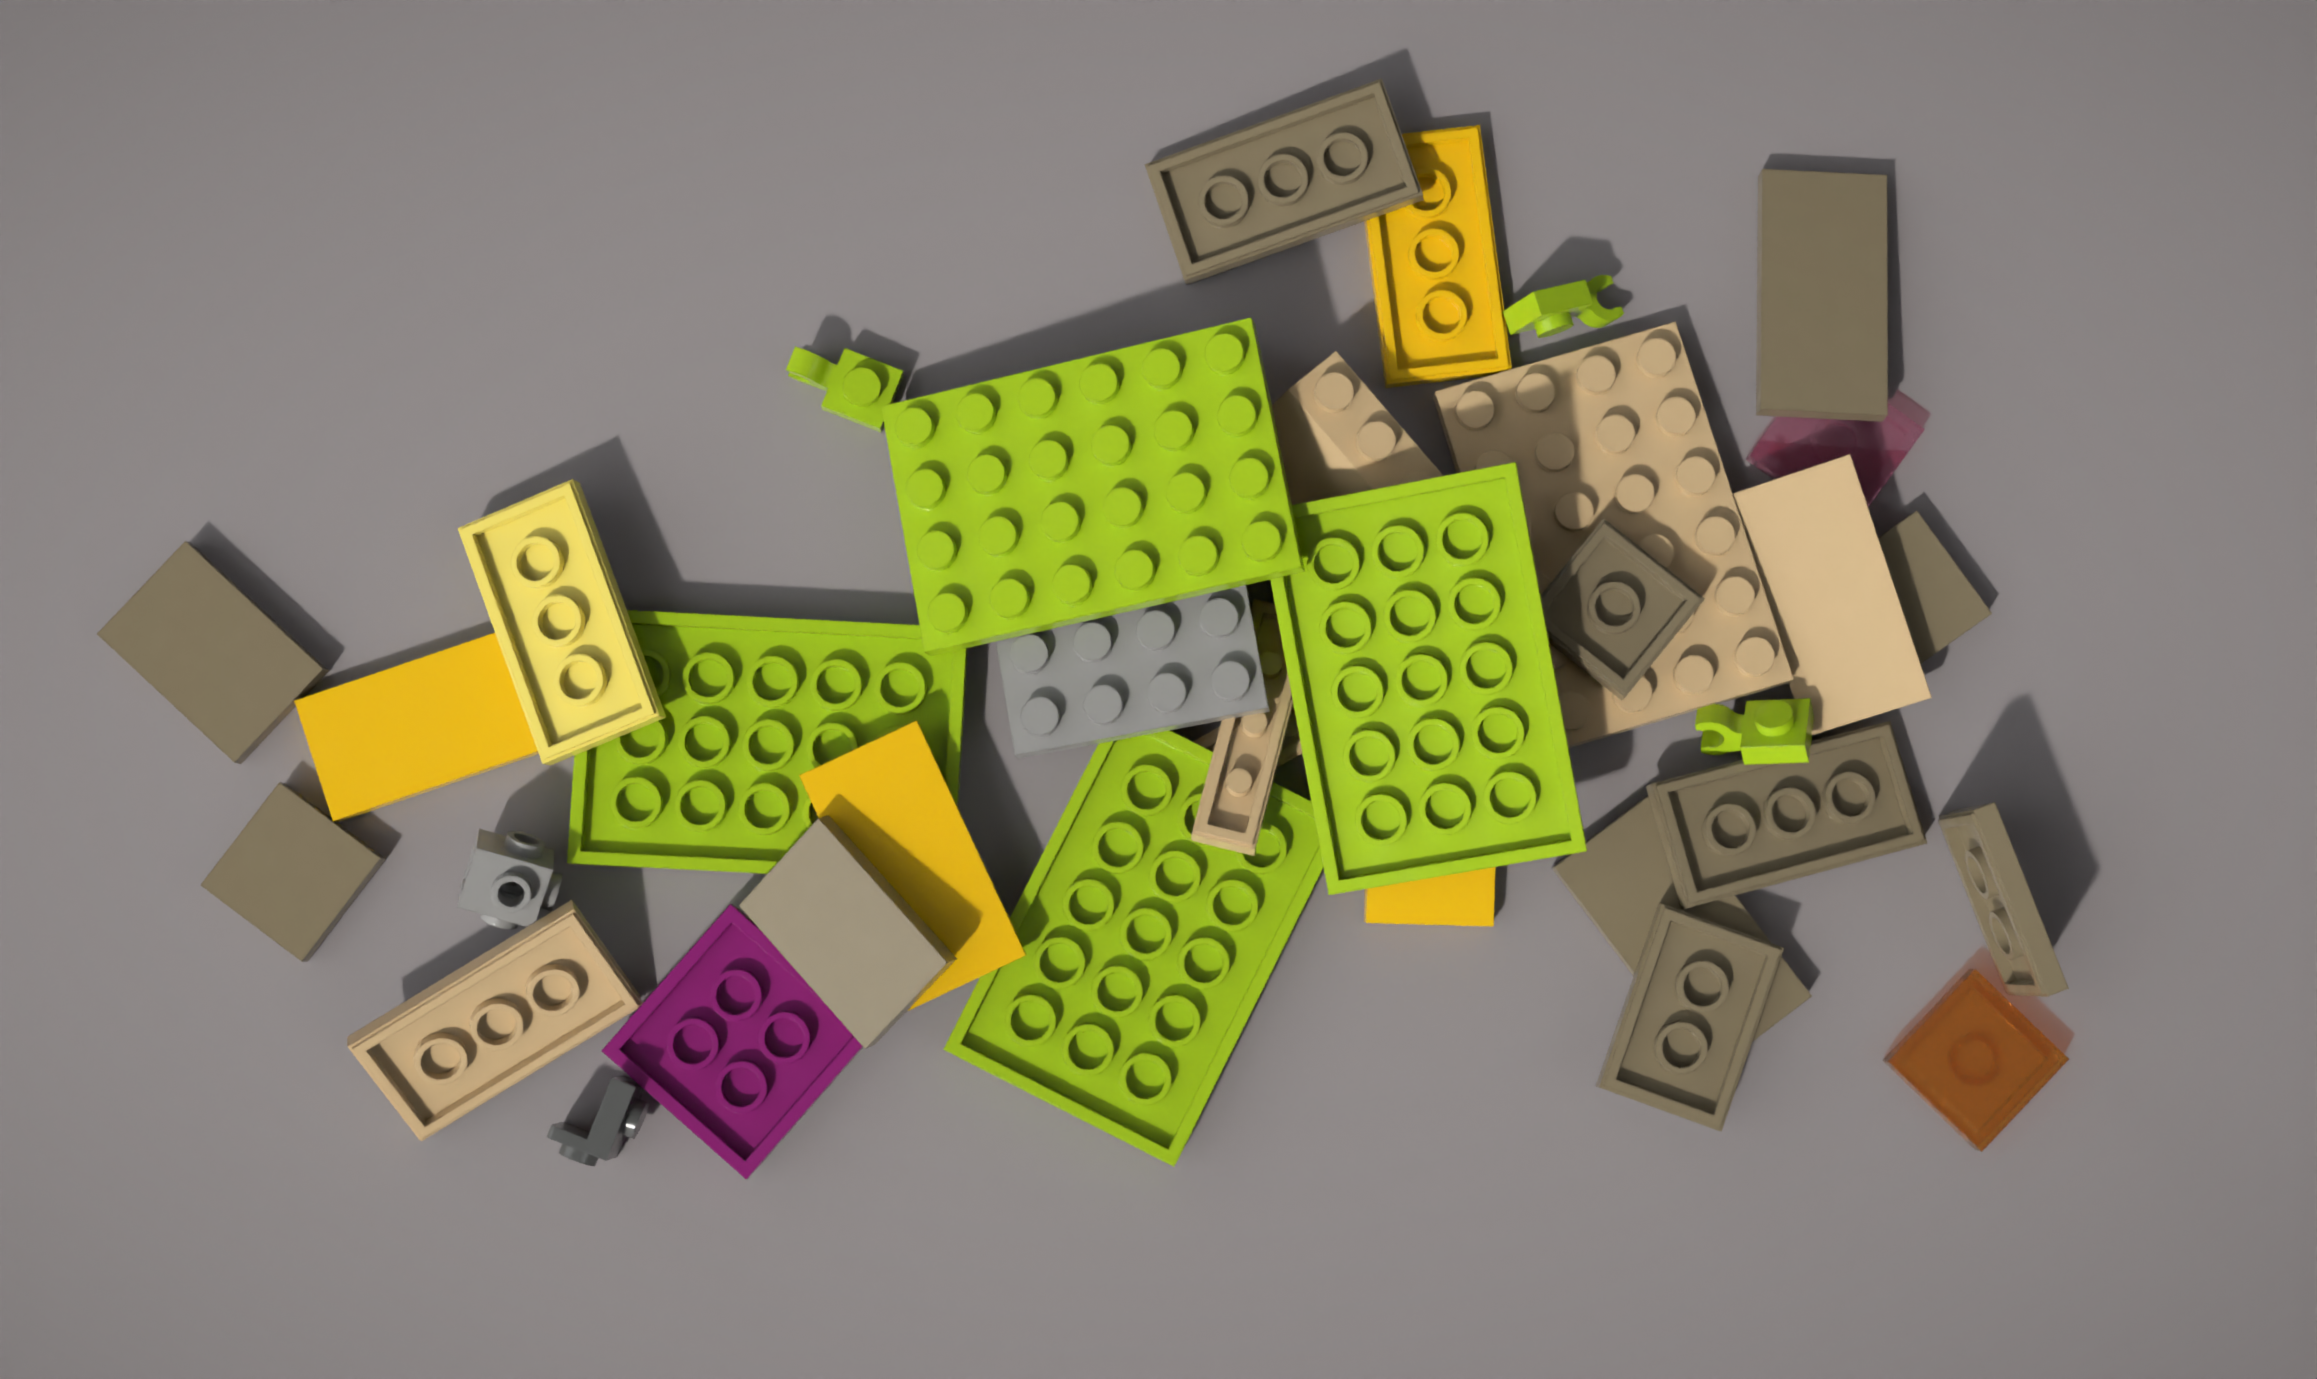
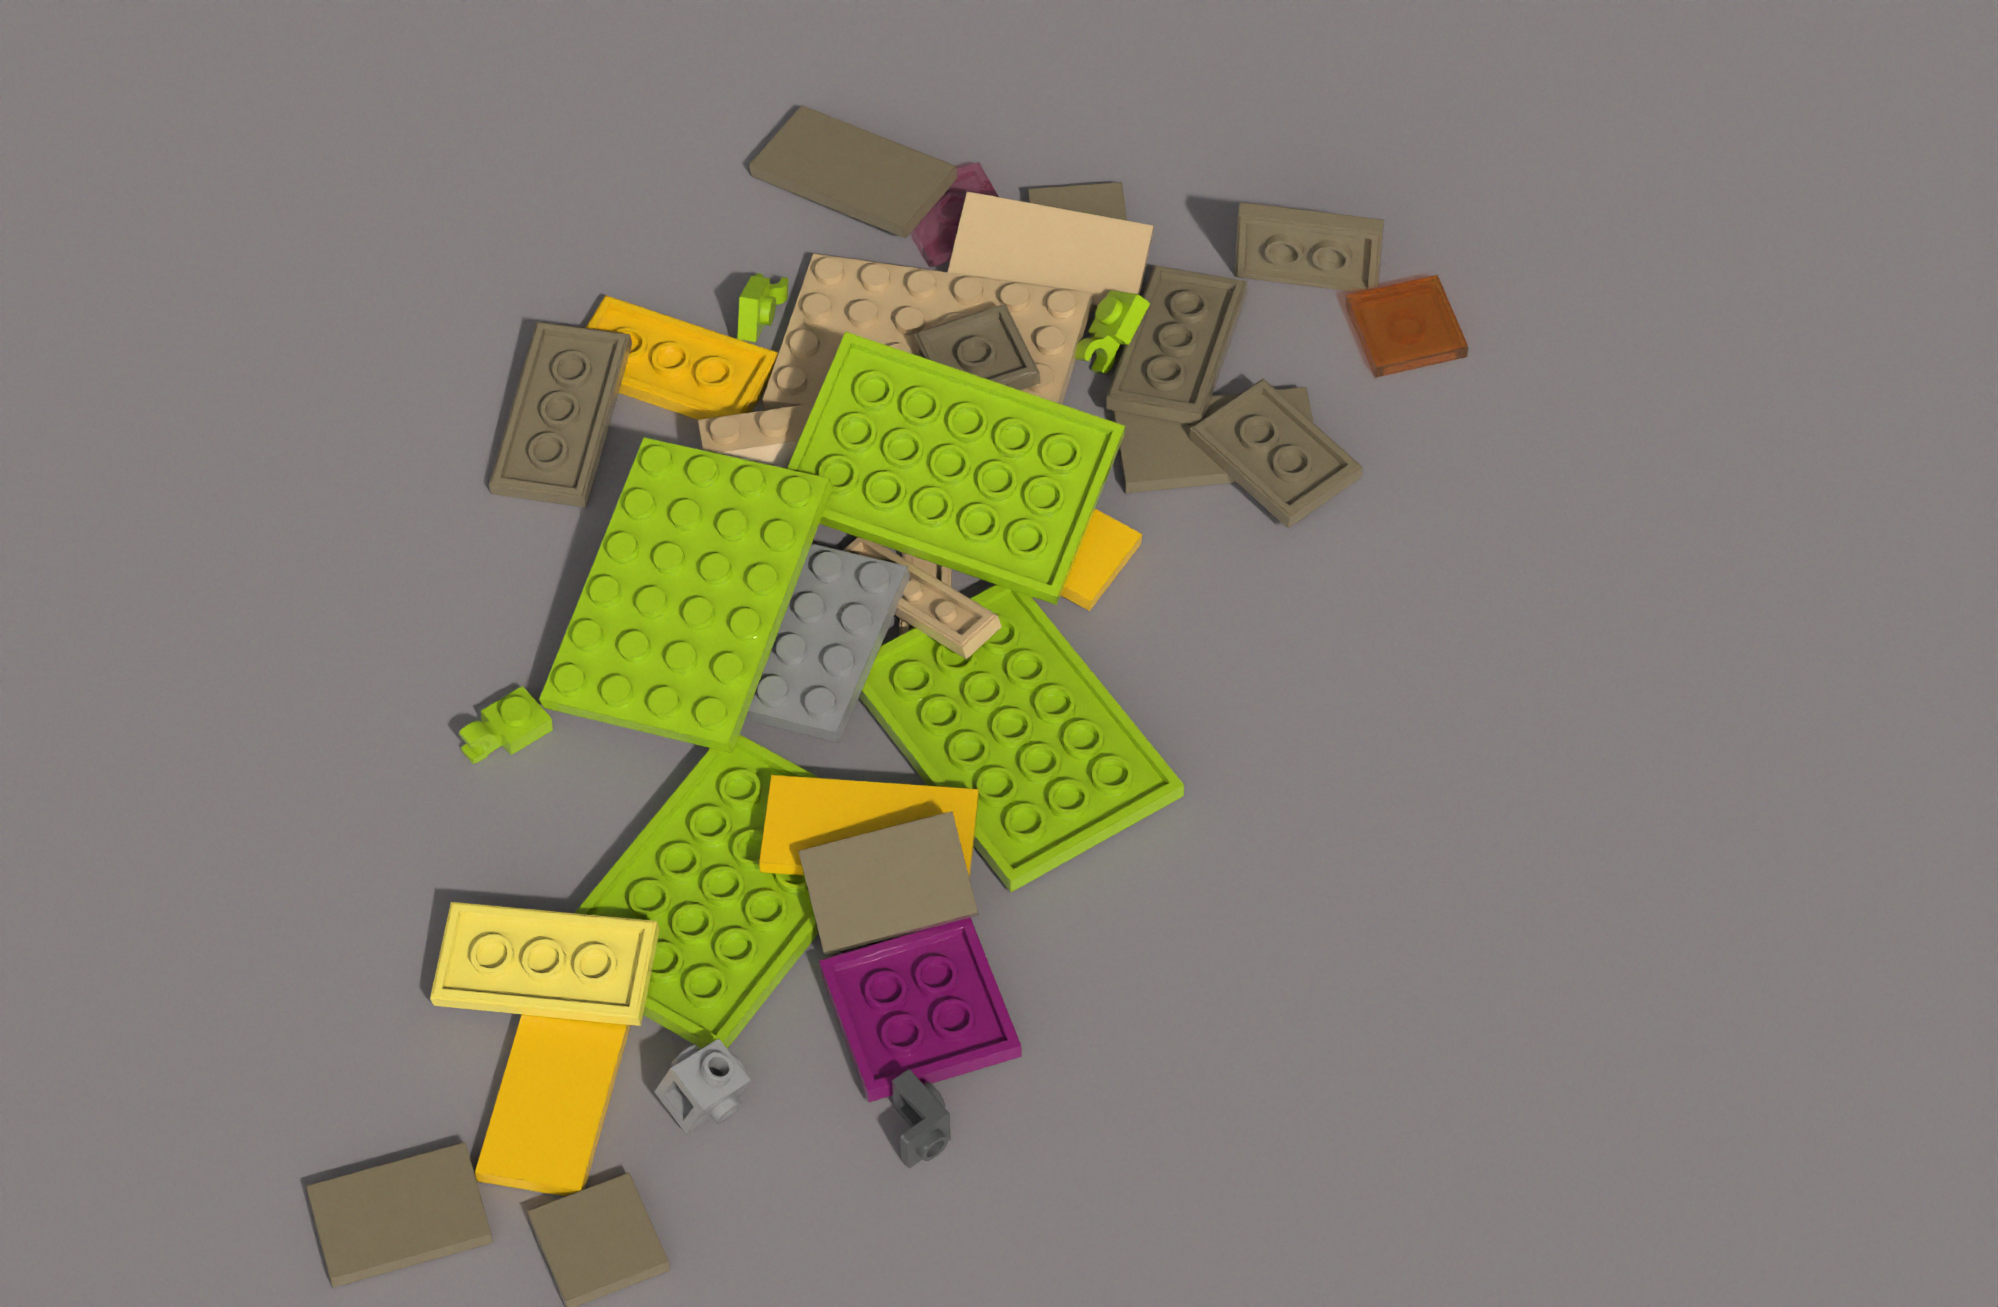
camera: 55 degrees left, 30 degrees down
tan tile [347,900,642,1141] -> none

